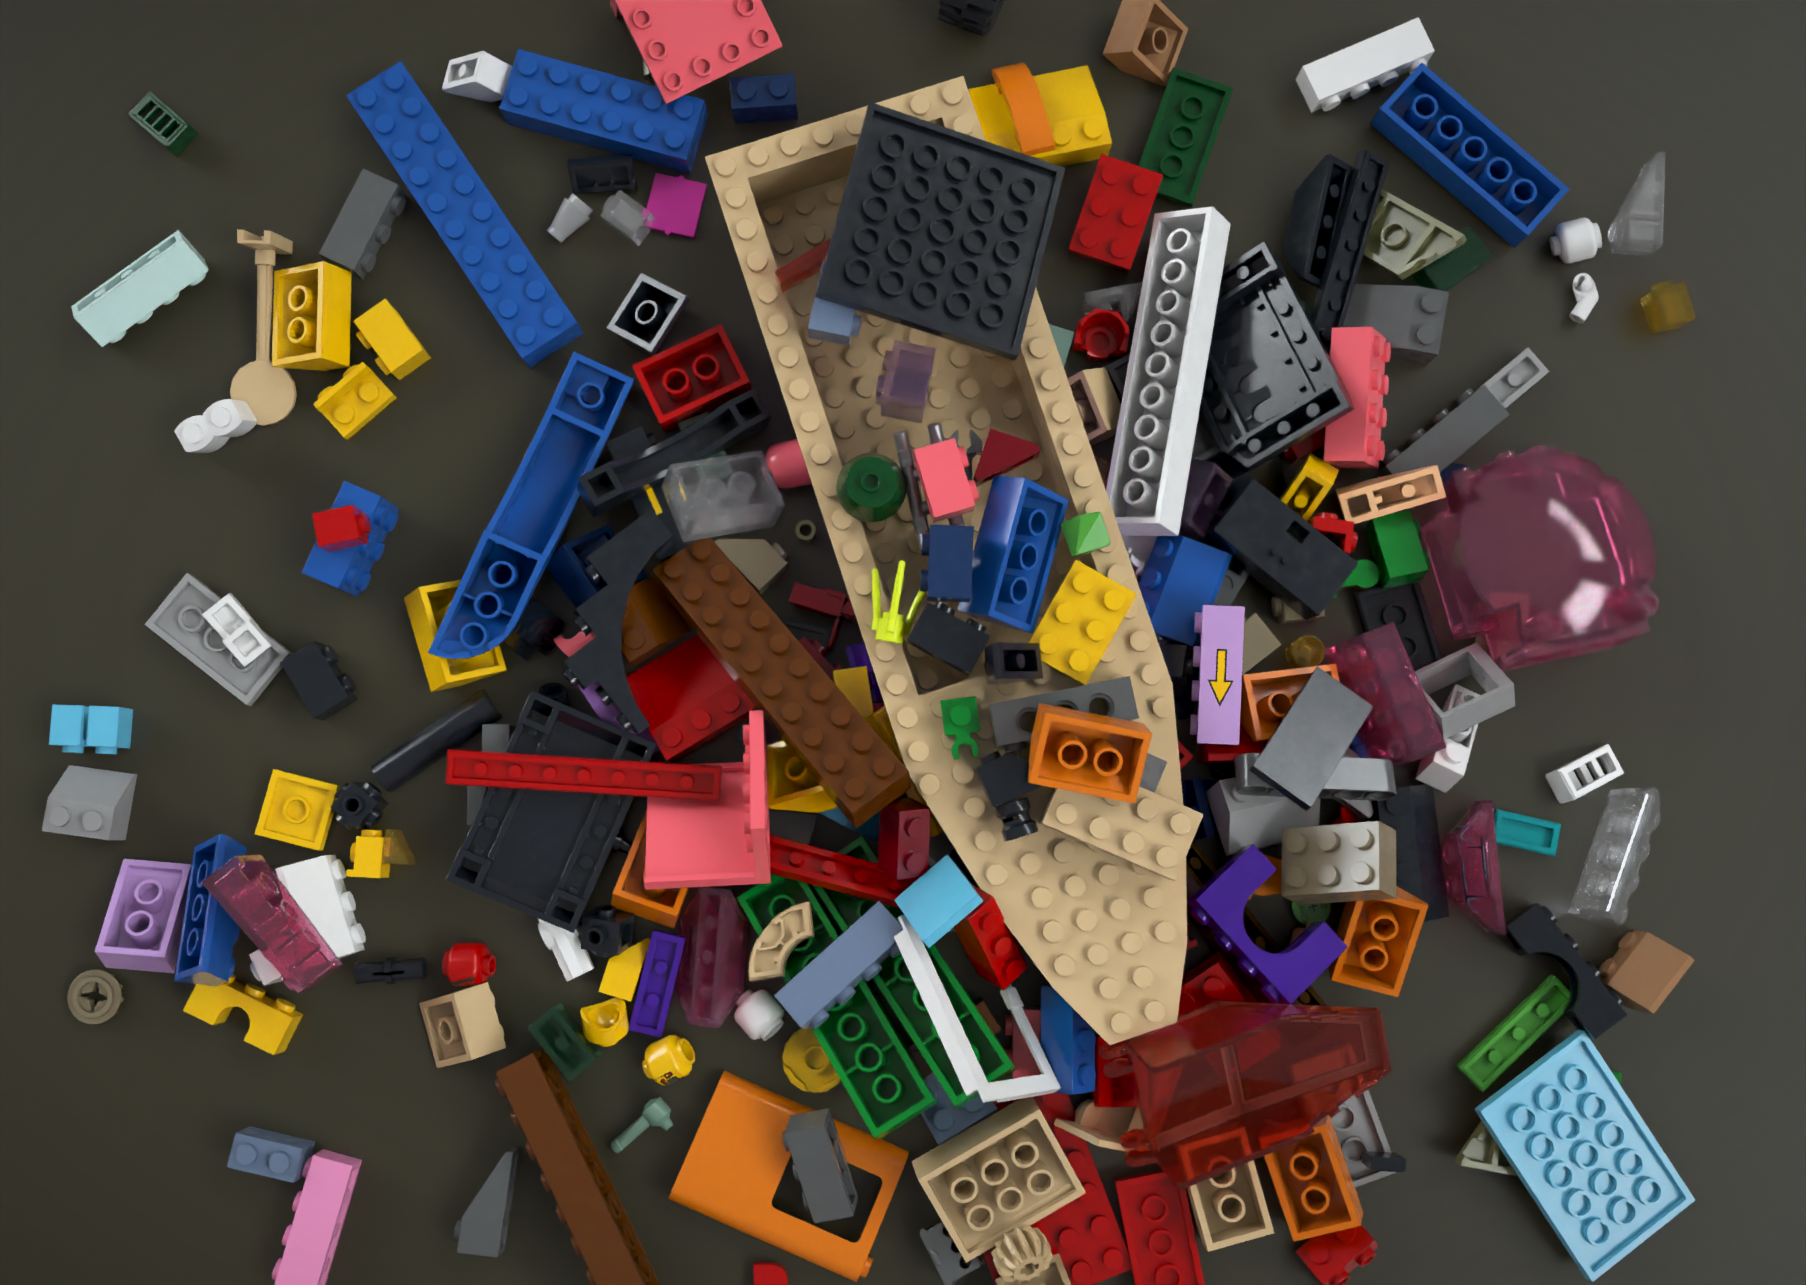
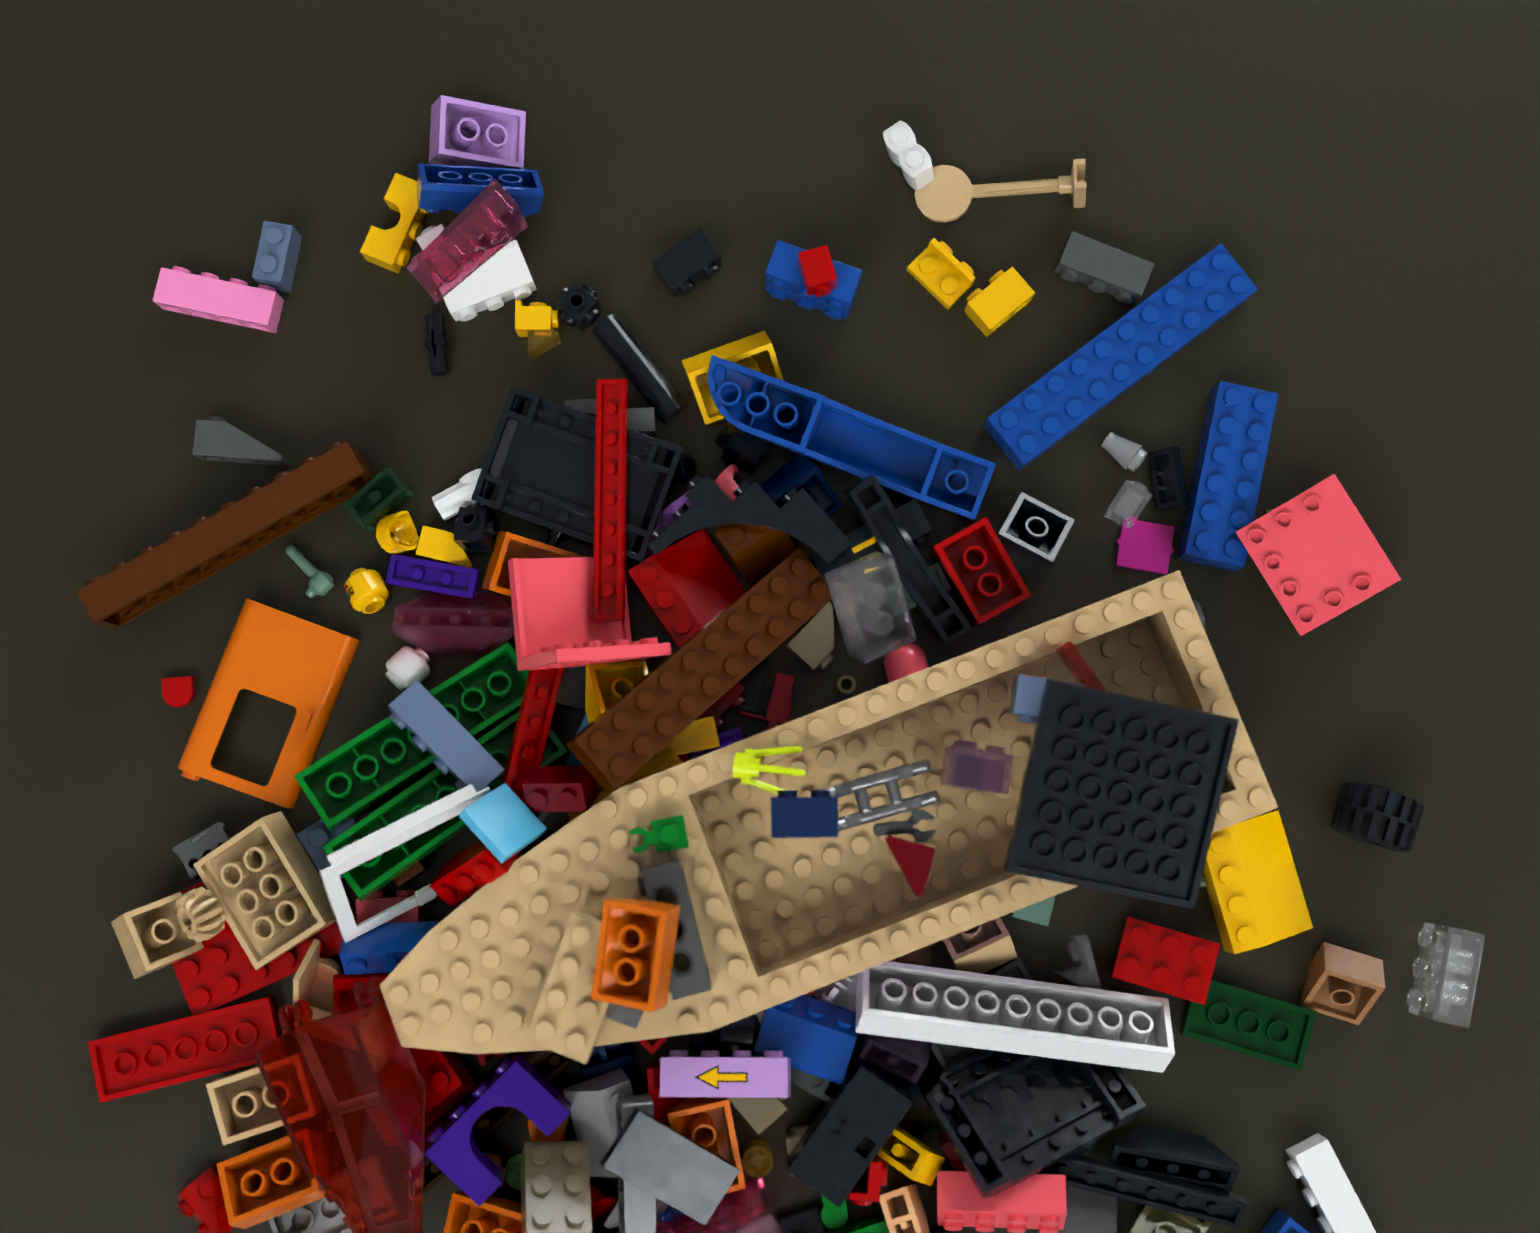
camera: 90 degrees right, 0 degrees up
light grey slope [42,765,137,840] -> none
medium azure piece [49,704,133,754] -> none
dark tan gear [67,969,124,1024] -> none
light aqua brick [71,230,209,347] -> none
dark green slope [128,91,198,157] -> none
light grey plate [144,573,293,706] -> none
white slope [202,593,272,667] -> none
yellow plate [255,769,341,851] -> none
yellow slope [272,261,352,371] -> none
tan slope [419,982,506,1068] -> none
white slope [442,51,512,102] -> none
red head [442,942,496,987] -> none
dark blue brick [729,73,798,124] -> none
tan tile [748,902,815,982] -> none
yellow tile [782,1027,841,1093] -> none
dark grey brick [782,1108,858,1223] -> none
dark green cone [836,453,907,522] -> none
black brick [907,601,990,676] -> none
coral brick [913,438,979,523] -> none
blue slope [957,475,1069,634] -> none
black slope [975,750,1042,808] -> none
black slope [984,642,1043,684] -> none
orange slope [992,62,1055,156] -> none
black wheel [994,797,1038,842] -> none
yellow plate [1028,560,1137,686] -> none
bright green slope [1061,512,1110,556] -> none
red hair [1071,308,1130,363] -> none

